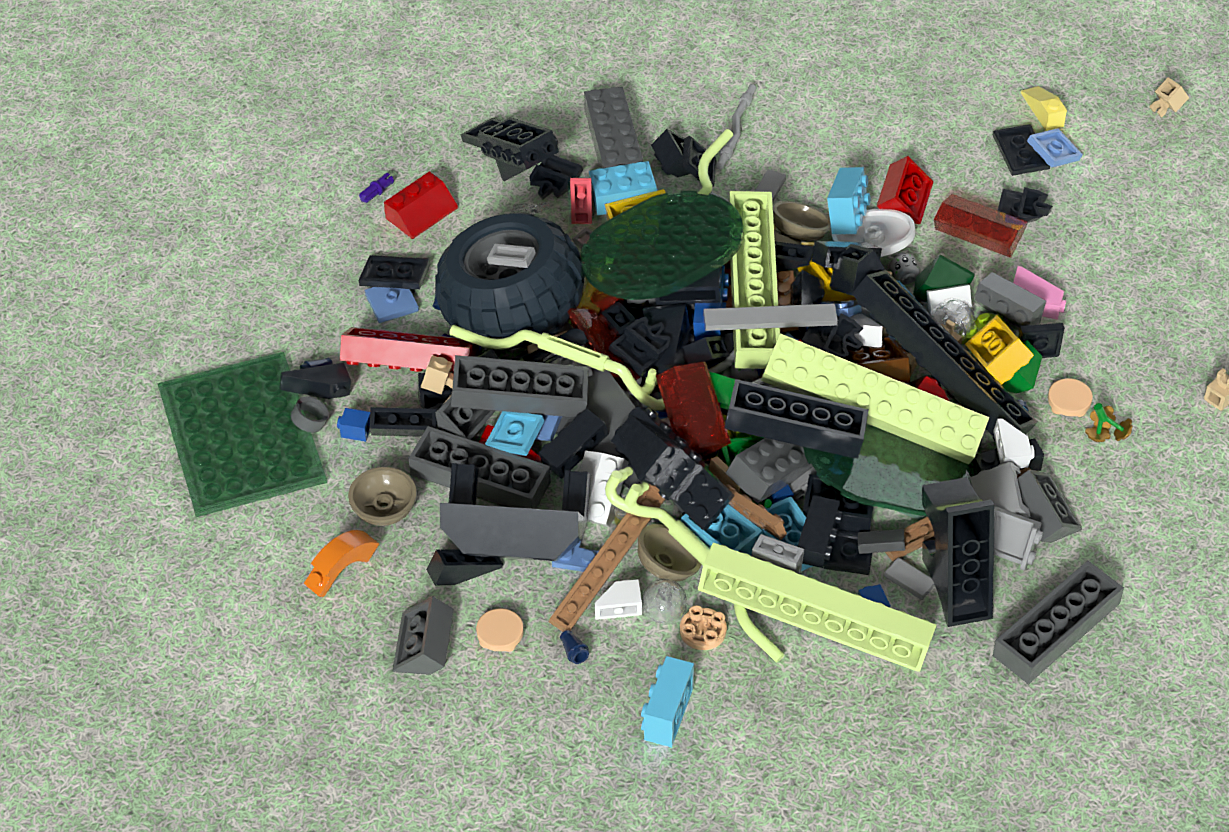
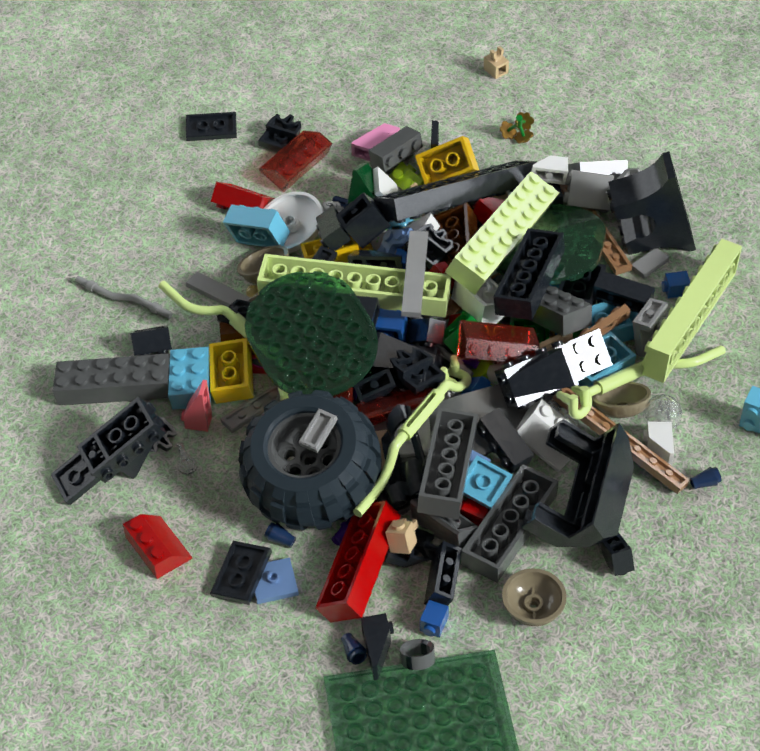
camera: 80 degrees left, 0 degrees up
orange arch [304,530,379,597] -> none
dark purple axle [359,173,394,203] -> none
dark grey slope [392,596,454,675] -> none
light nougat tile [476,608,524,652] -> none
light nougat tile [680,605,727,650] -> none
black tile [683,135,716,187] -> none
dark grey slope [858,529,905,554] -> none
clear cylinder [932,298,975,340] -> none
dark grey brick [992,560,1124,685] -> none
light yellow slope [1021,86,1067,131] -> none
medium blue plate [1027,128,1083,168] -> none
light nougat tile [1048,378,1093,417] -> none
tan brick [1149,77,1189,118] -> none

